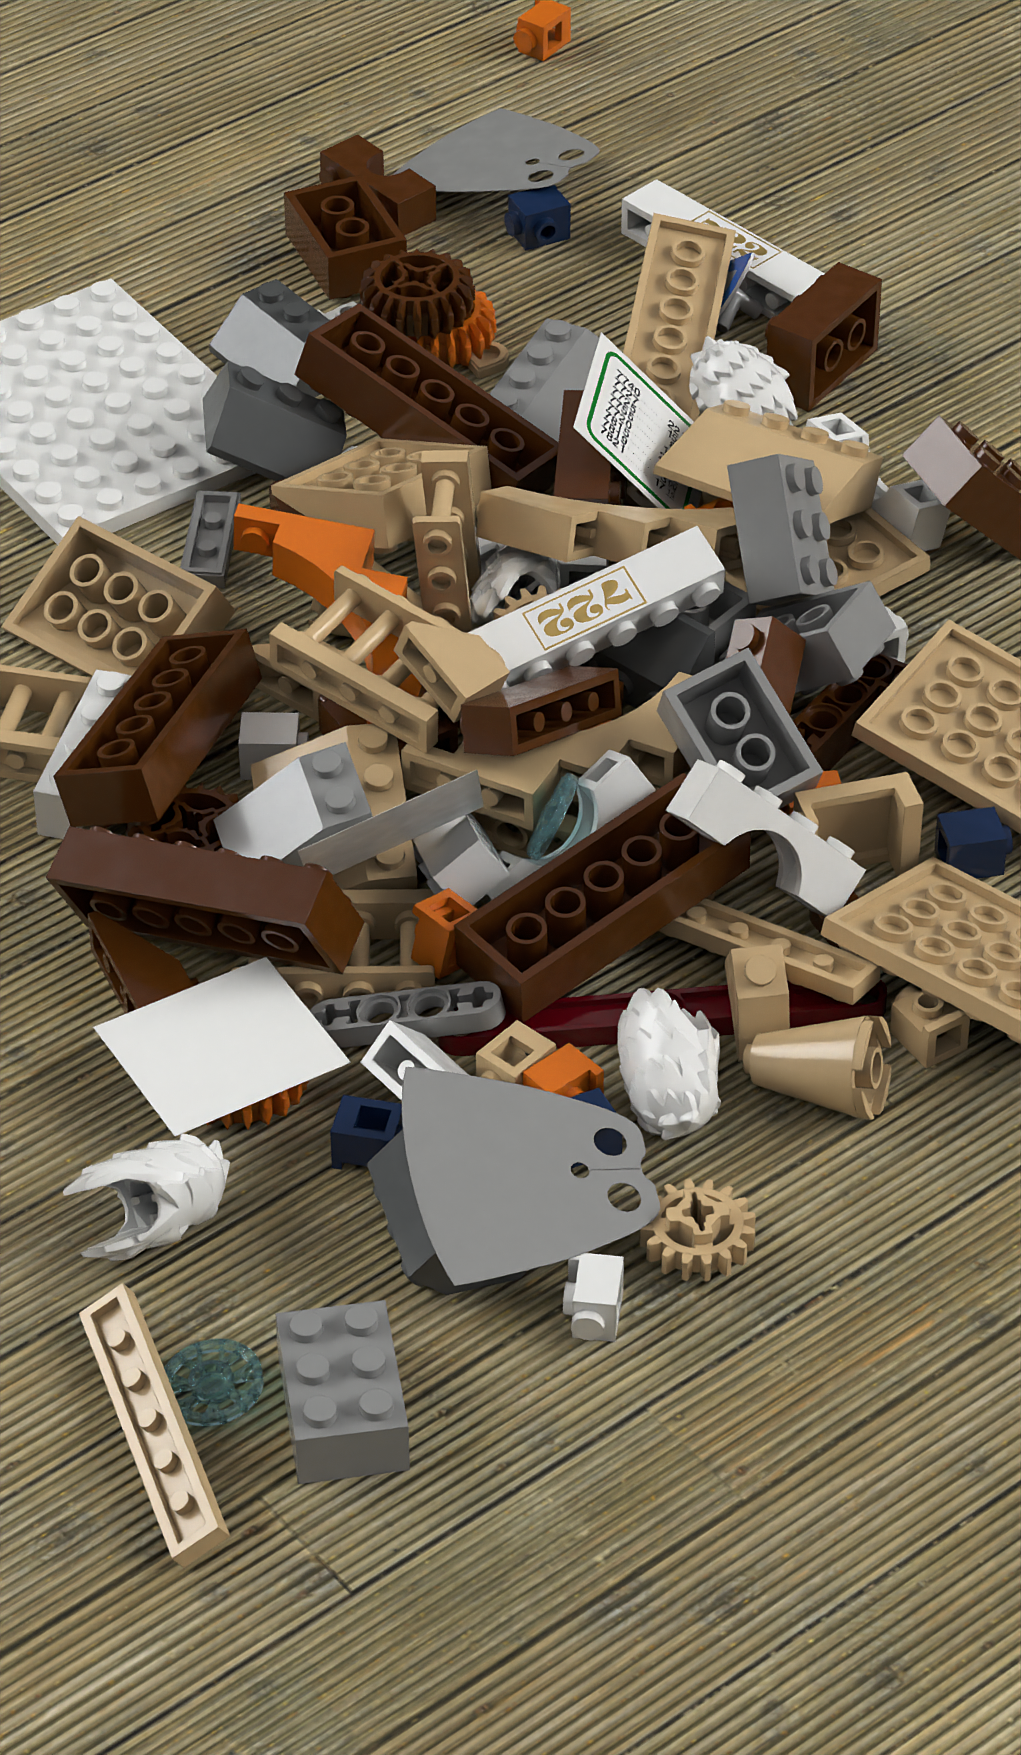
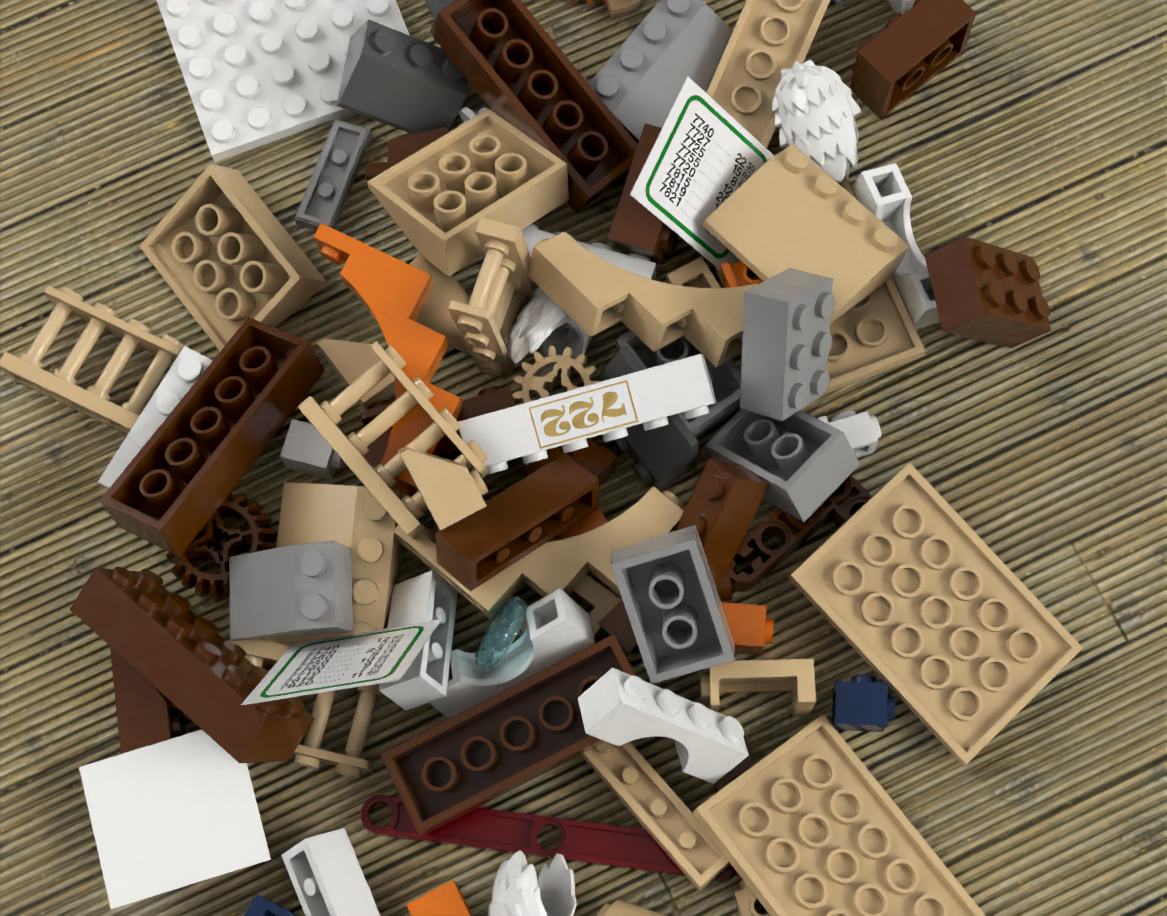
camera: 20 degrees right, 30 degrees up
light grey beam [309,981,506,1048] -> none
orange brick [411,888,478,979] -> none
tan brick [476,1020,556,1085] -> none
tan slope [724,943,790,1062] -> none

